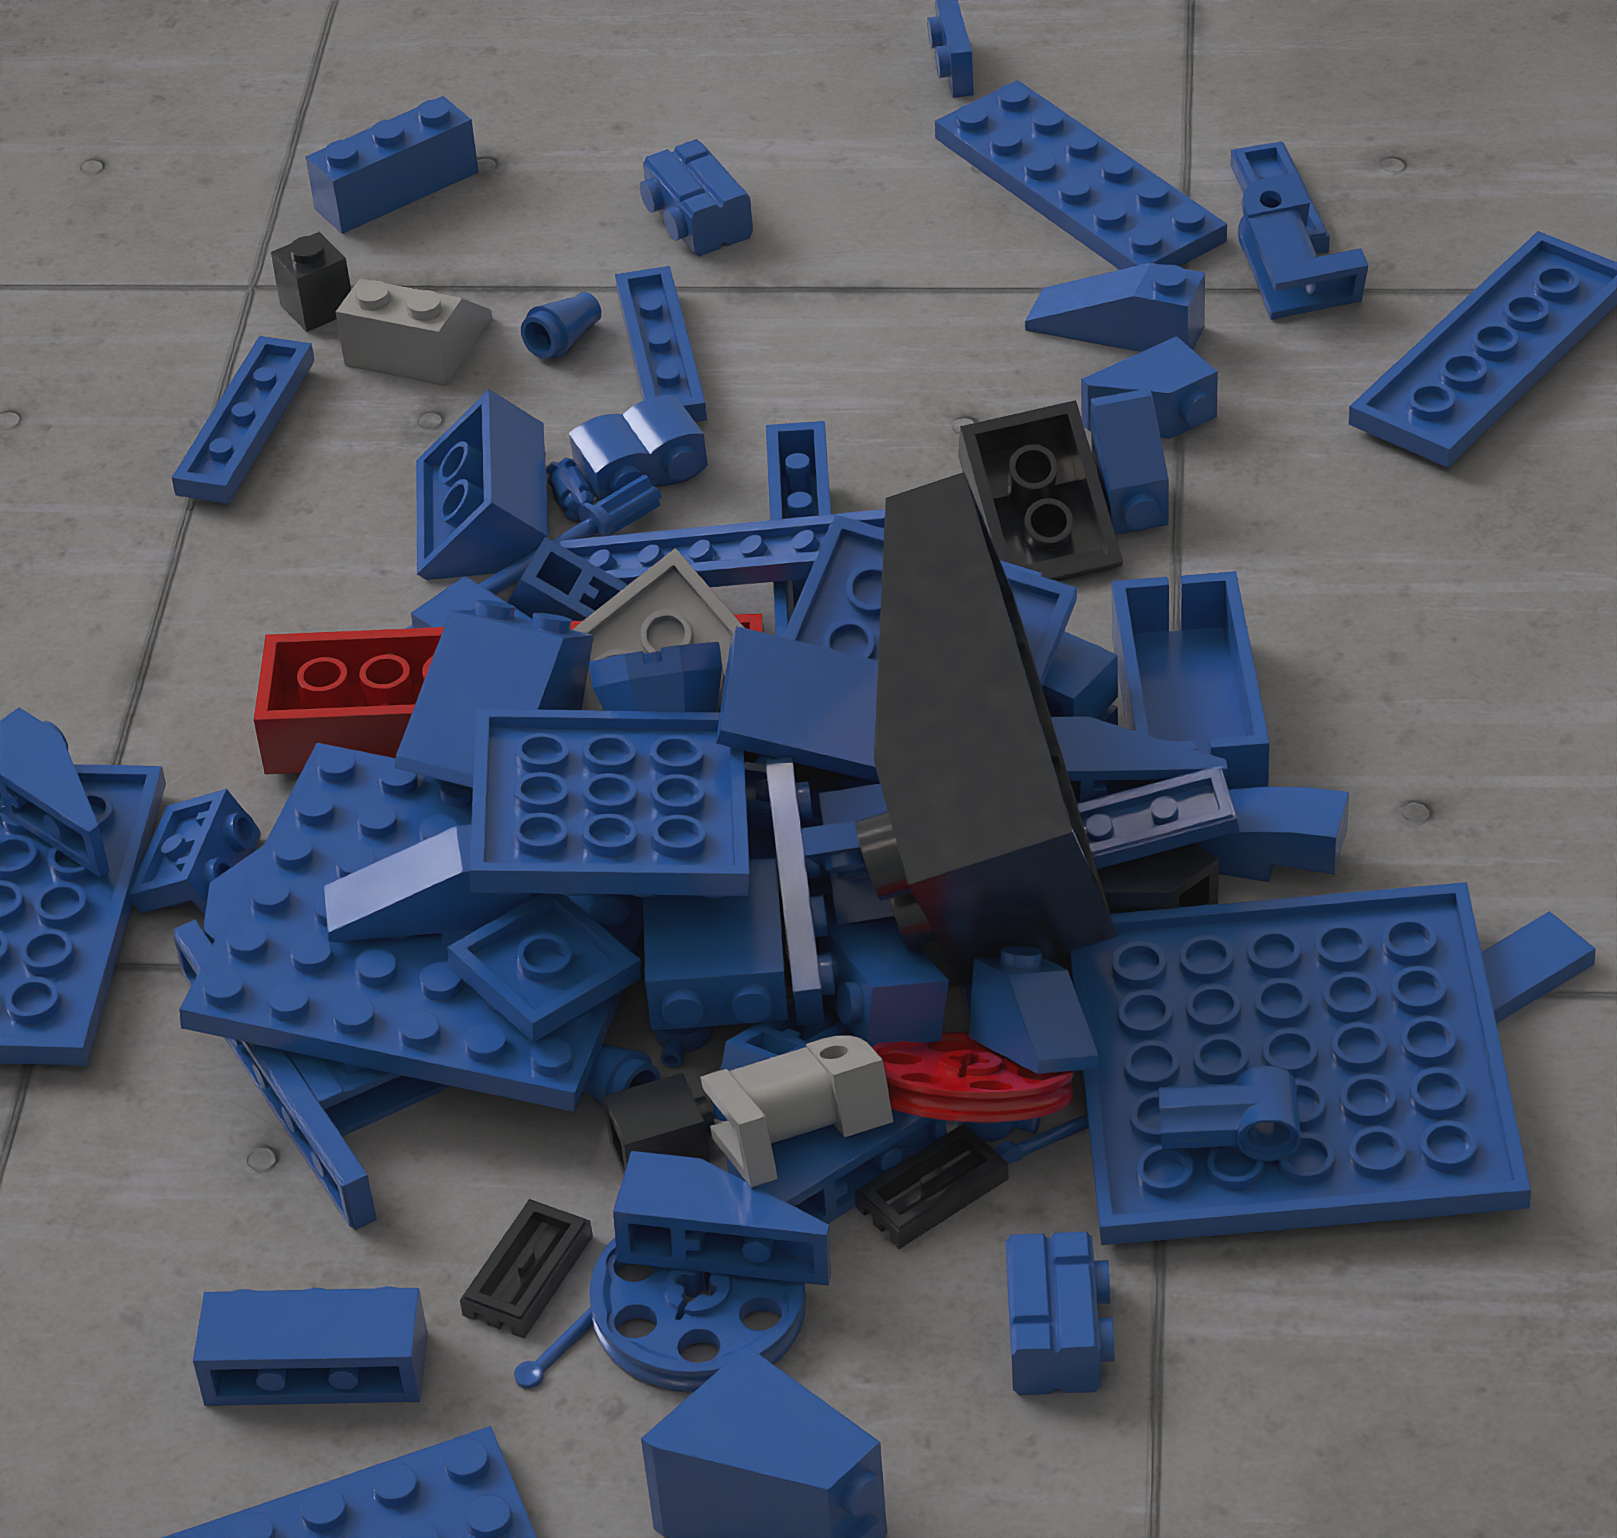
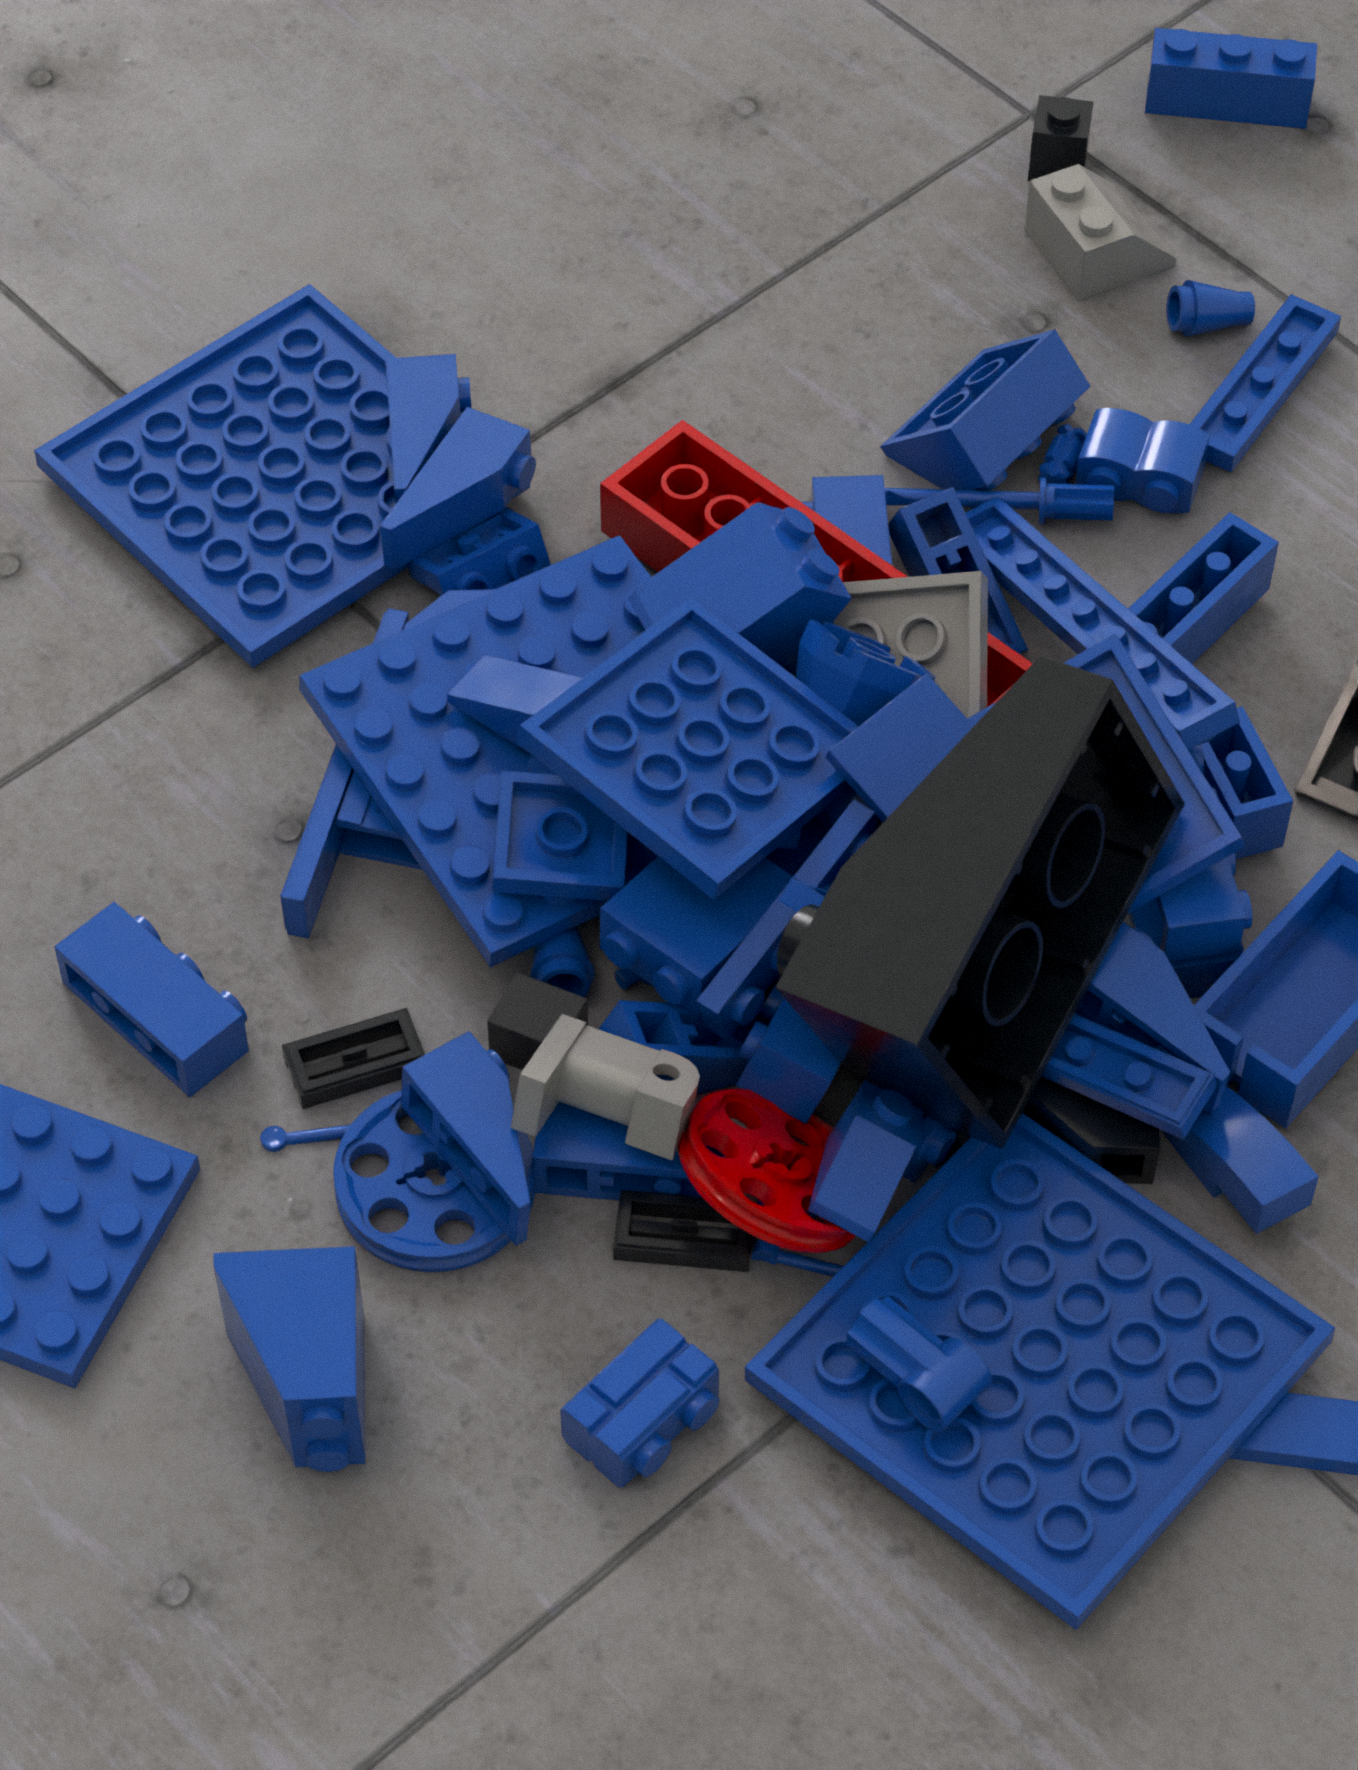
camera: 40 degrees right, 10 degrees up
blue plate [172,336,315,504] -> none
none -> blue slope [380,407,536,570]

